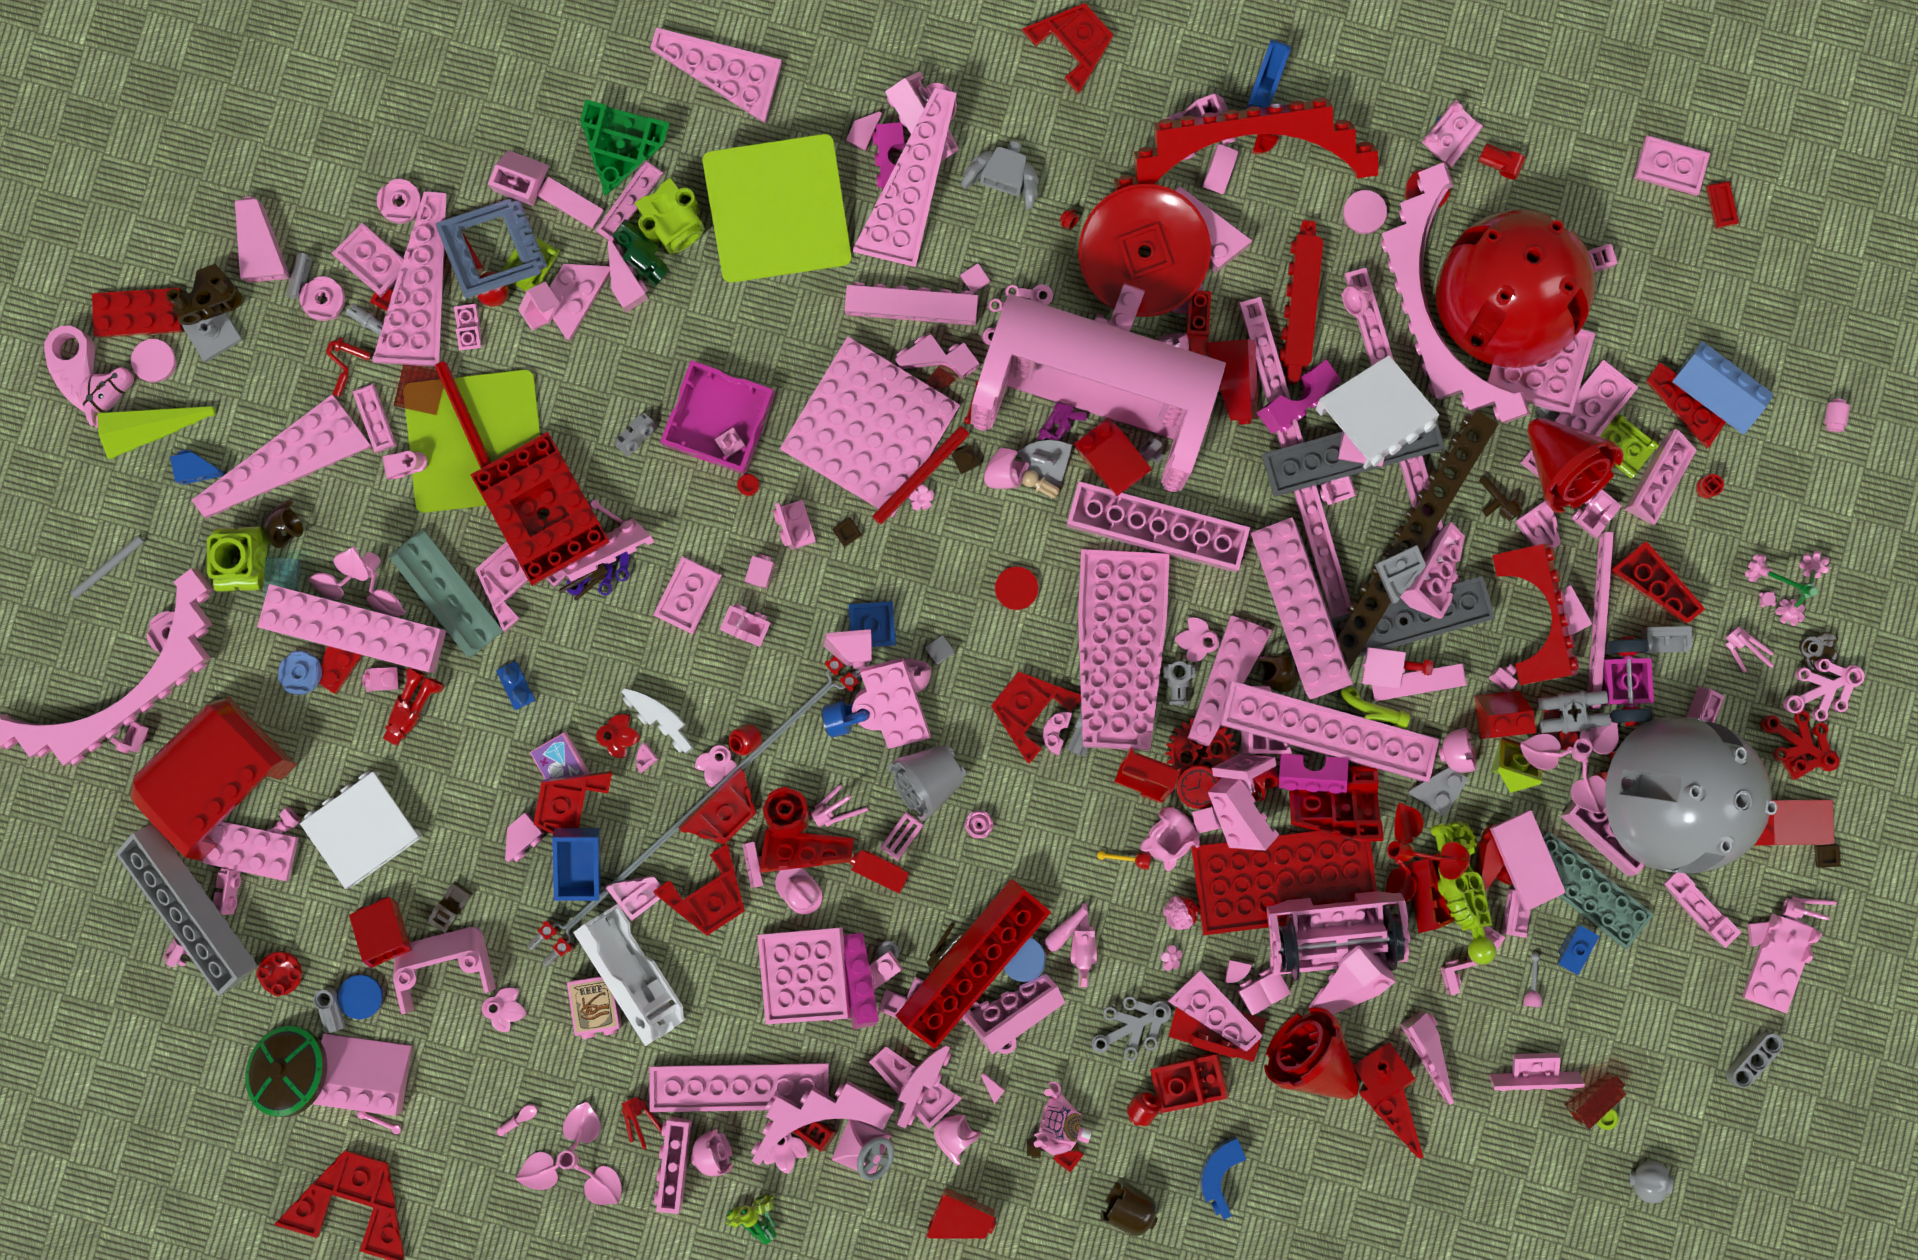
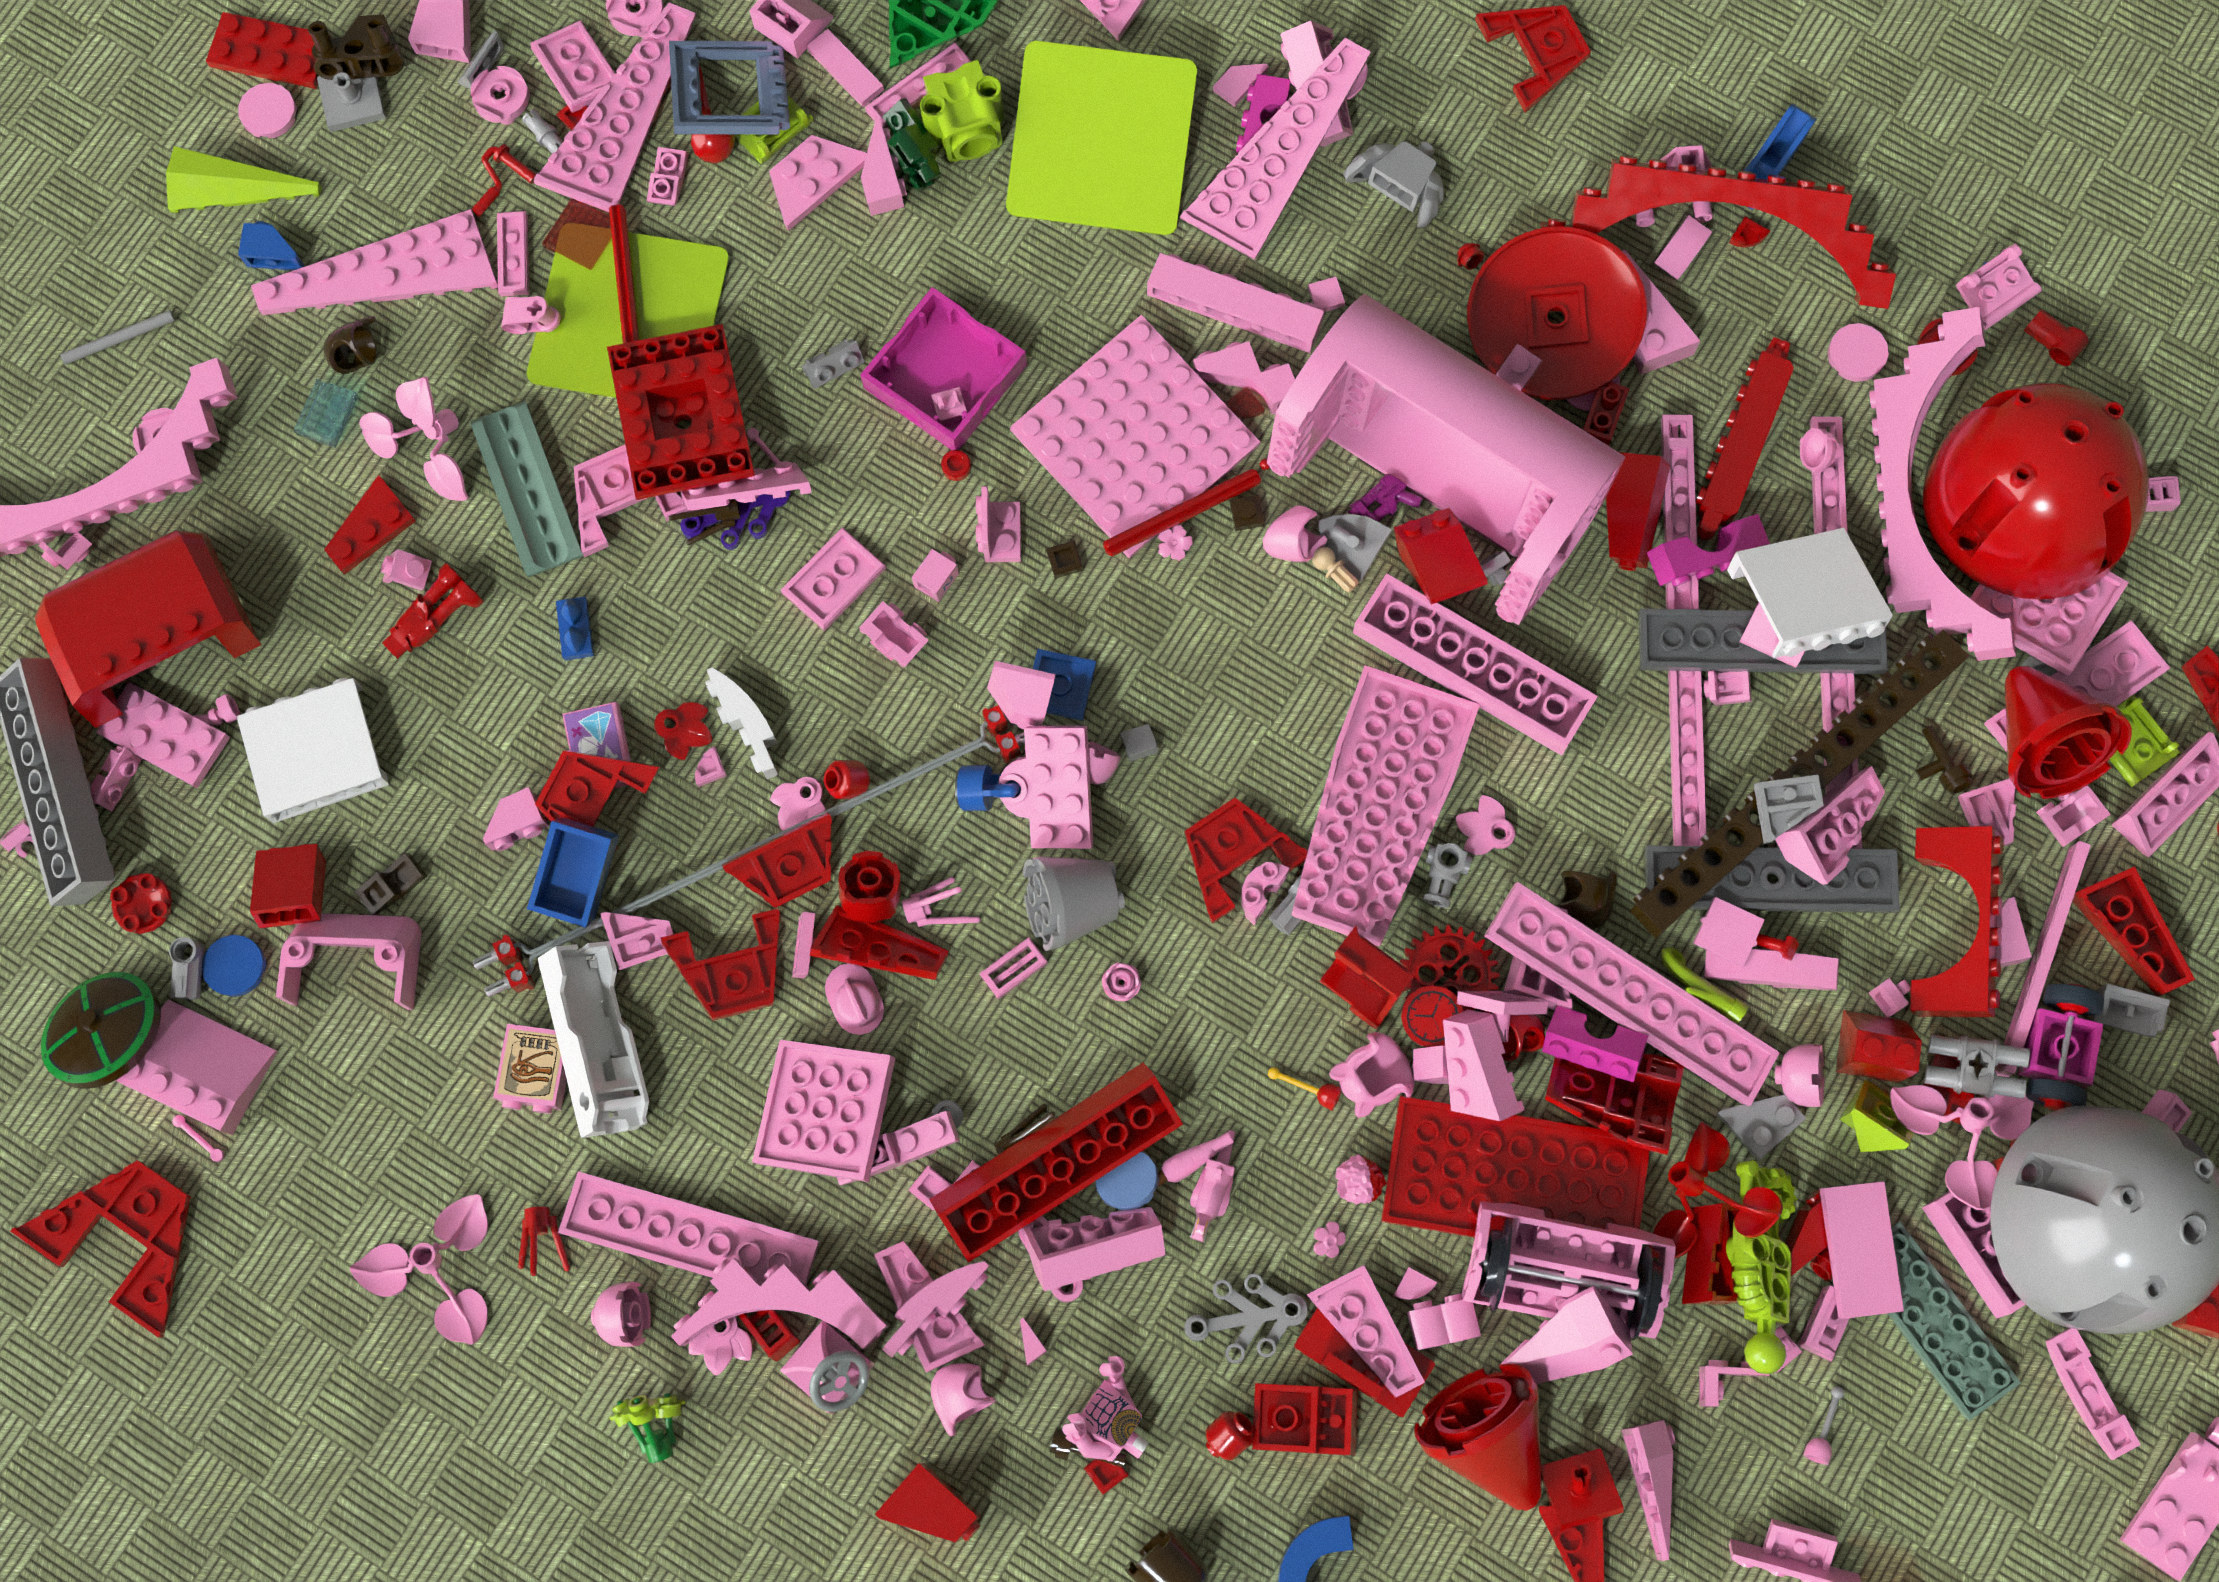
camera: 15 degrees right, 10 degrees down
bright pink animal [44,326,134,429] -> none
lime piece [207,526,268,592] -> none
bright pink brick [257,584,446,673] -> none
medium blue tile [278,651,322,695] -> none
bright pink plate [481,987,527,1032] -> none
bright pink piece [496,1104,538,1136] -> none
bright pink panel [518,282,560,330] -> none
bright pink brick [654,1117,692,1214] -> none
dark pink arch [843,933,879,1029] -> none
red window [849,849,910,894] -> none
red tile [995,566,1039,611] -> none
bright pink wing [1187,615,1272,746] -> none
bright pink brick [1251,517,1353,700] -> none
blue brick [1557,925,1599,975] -> none
bright pink tile [1747,921,1770,947] -> none

